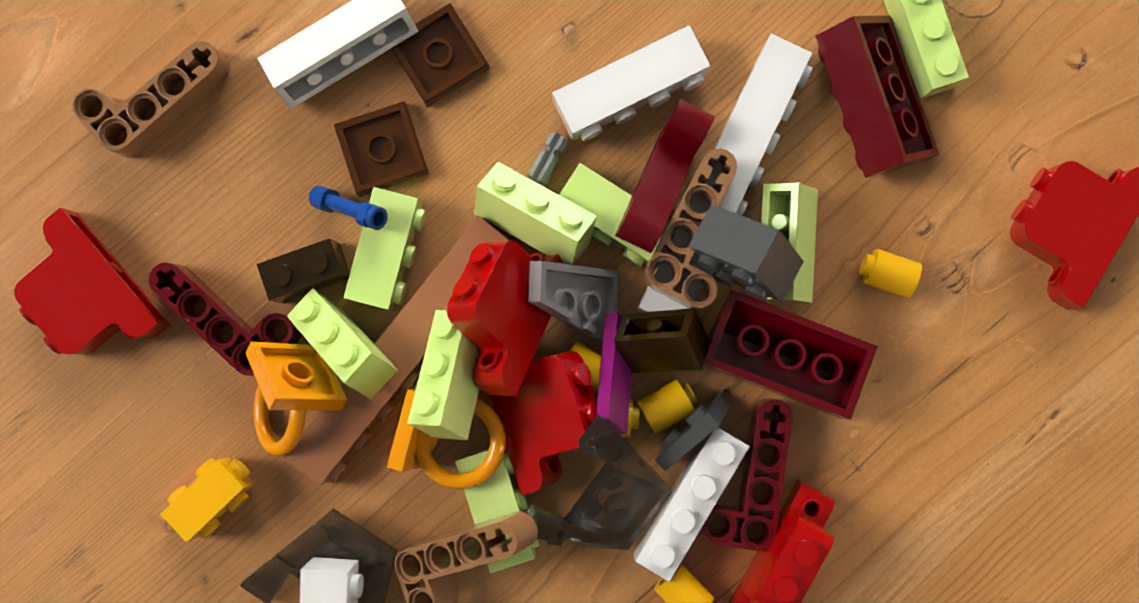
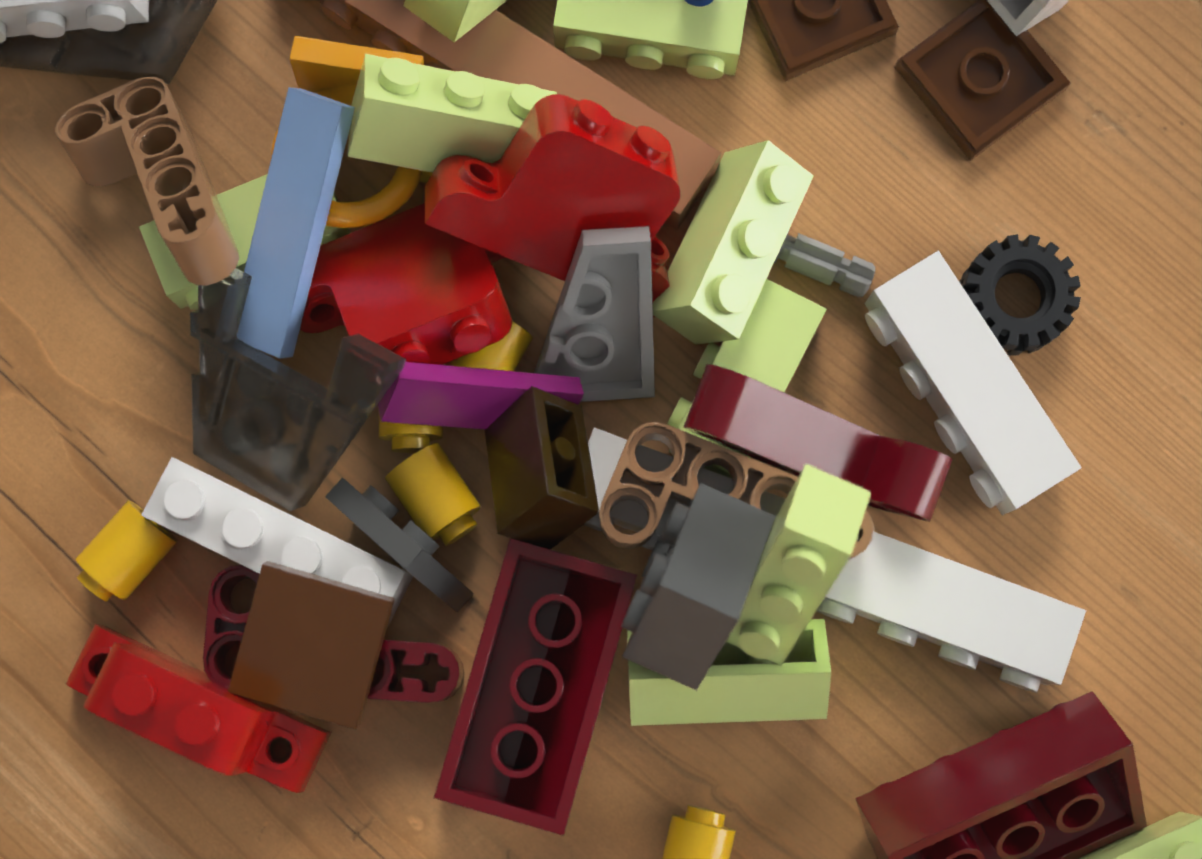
camera: 80 degrees right, 5 degrees down
none -> light blue tile [228,87,355,359]
none -> reddish brown tile [228,561,395,730]
none -> yellowish green brick [726,464,871,666]
none -> black tyre [960,234,1081,356]

